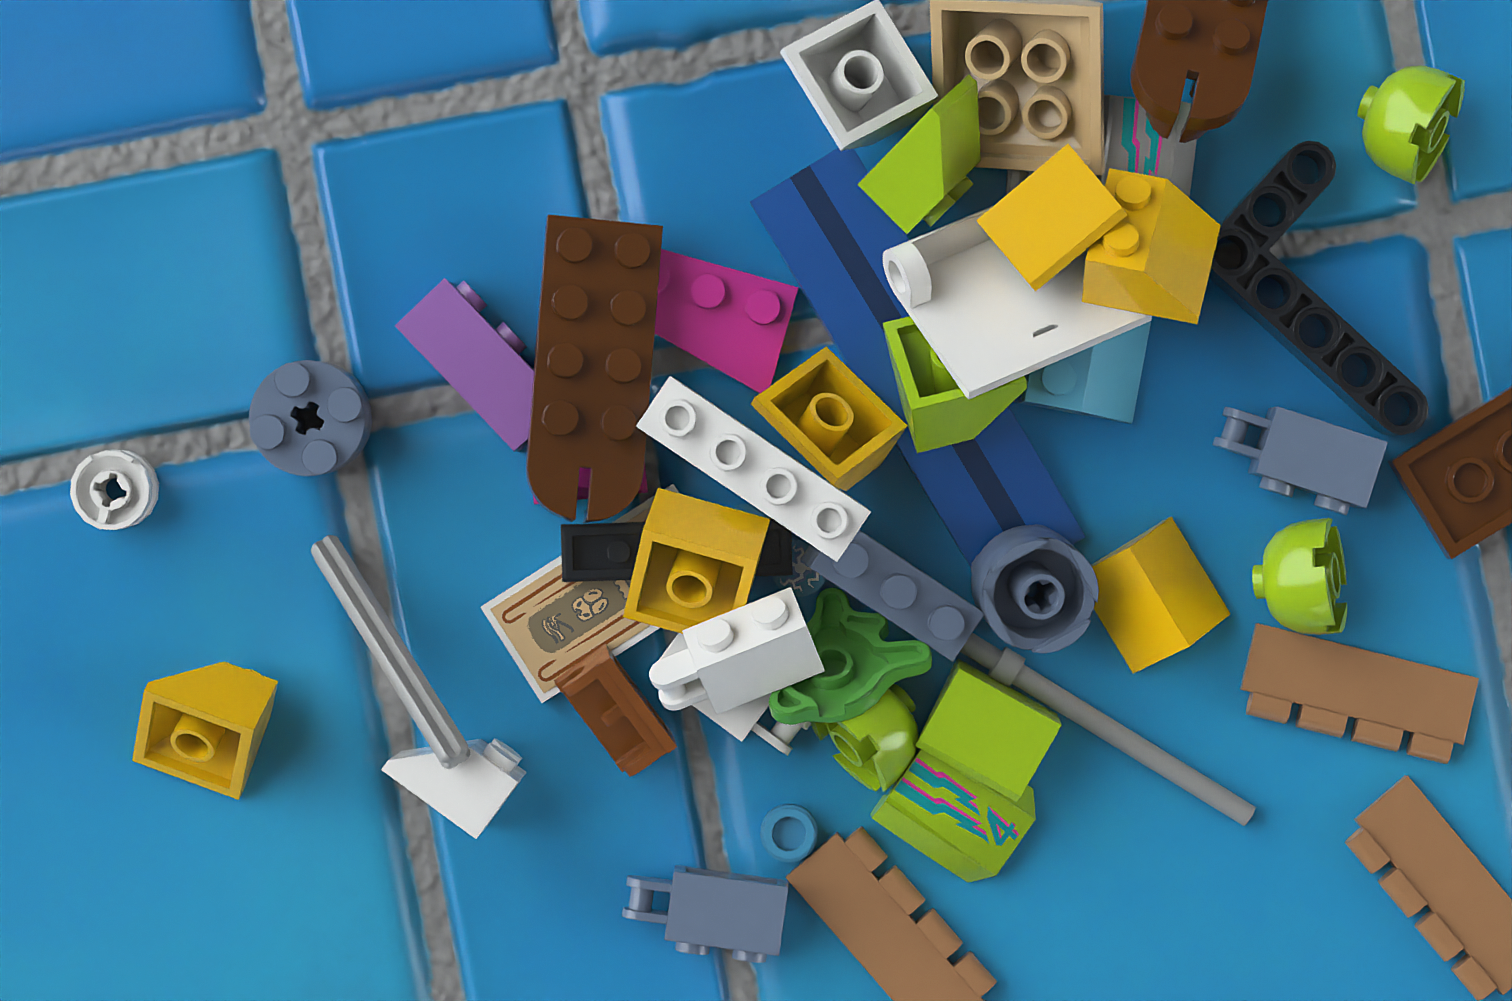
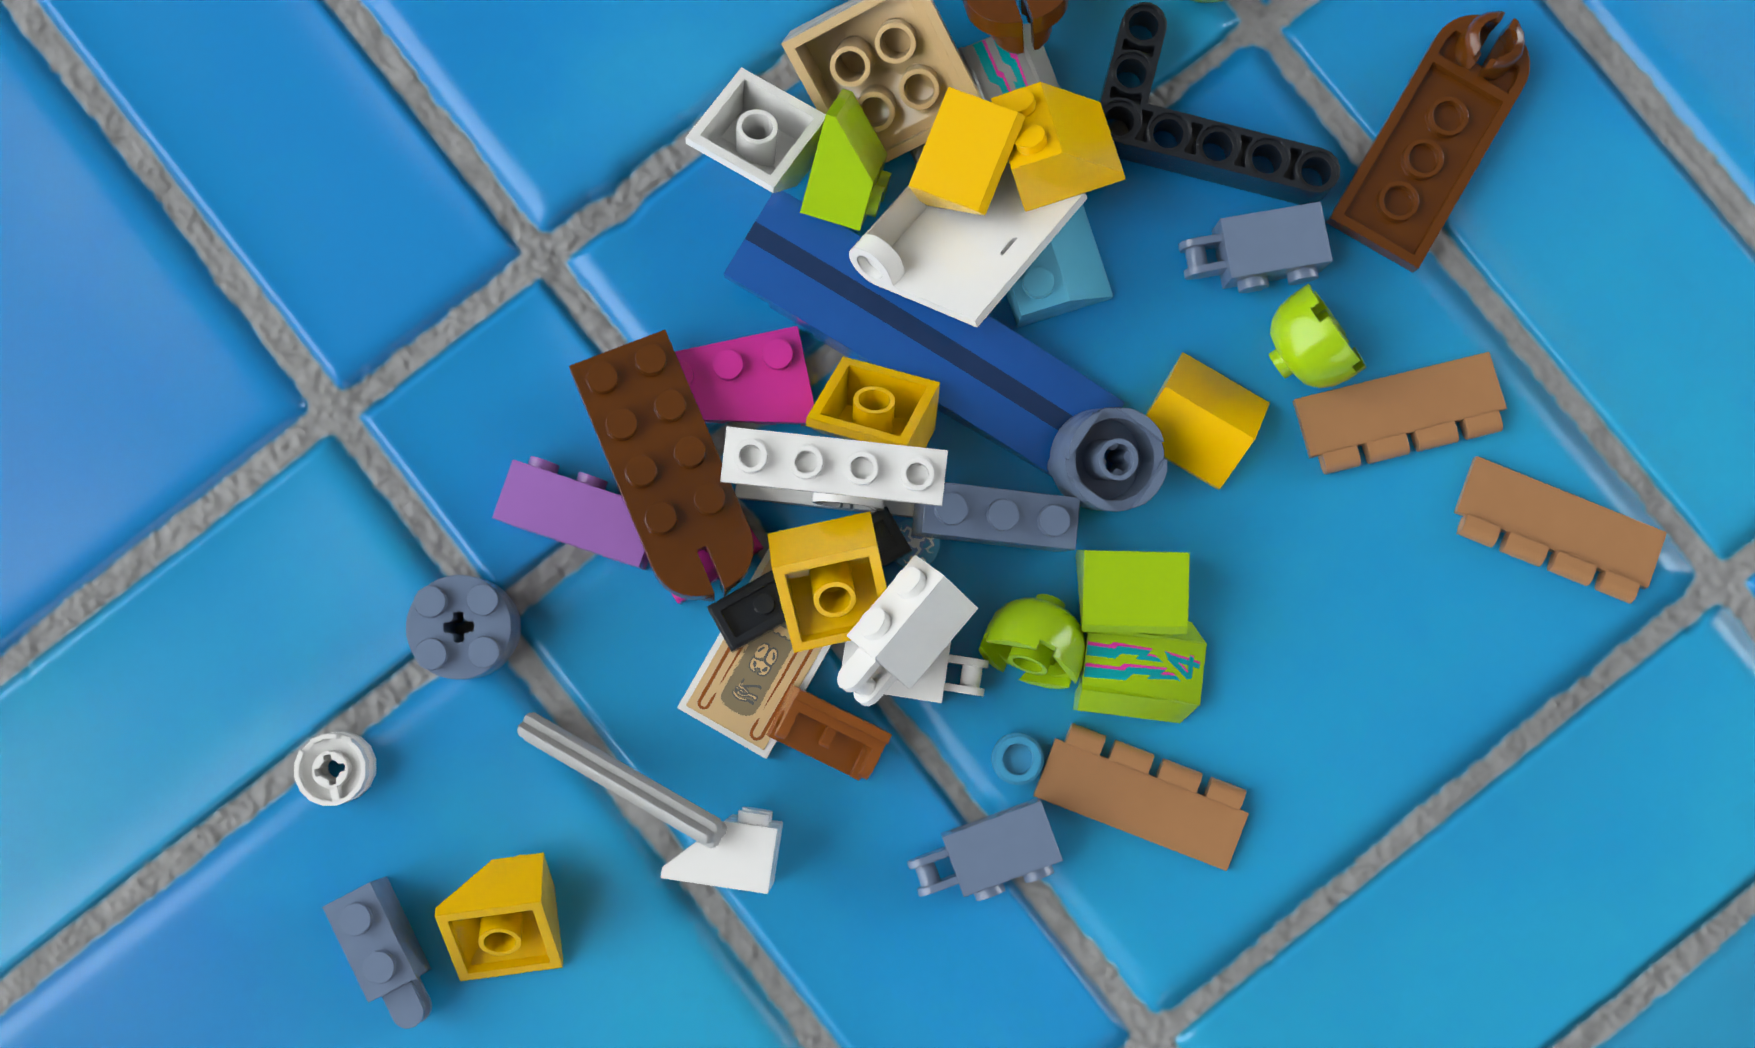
camera: 20 degrees left, 5 degrees down
bright green tile [769,588,932,725] -> none
lime slope [883,316,1027,453] -> none
light grey bar [960,633,1256,826] -> none
none -> sand blue brick [322,876,432,1029]

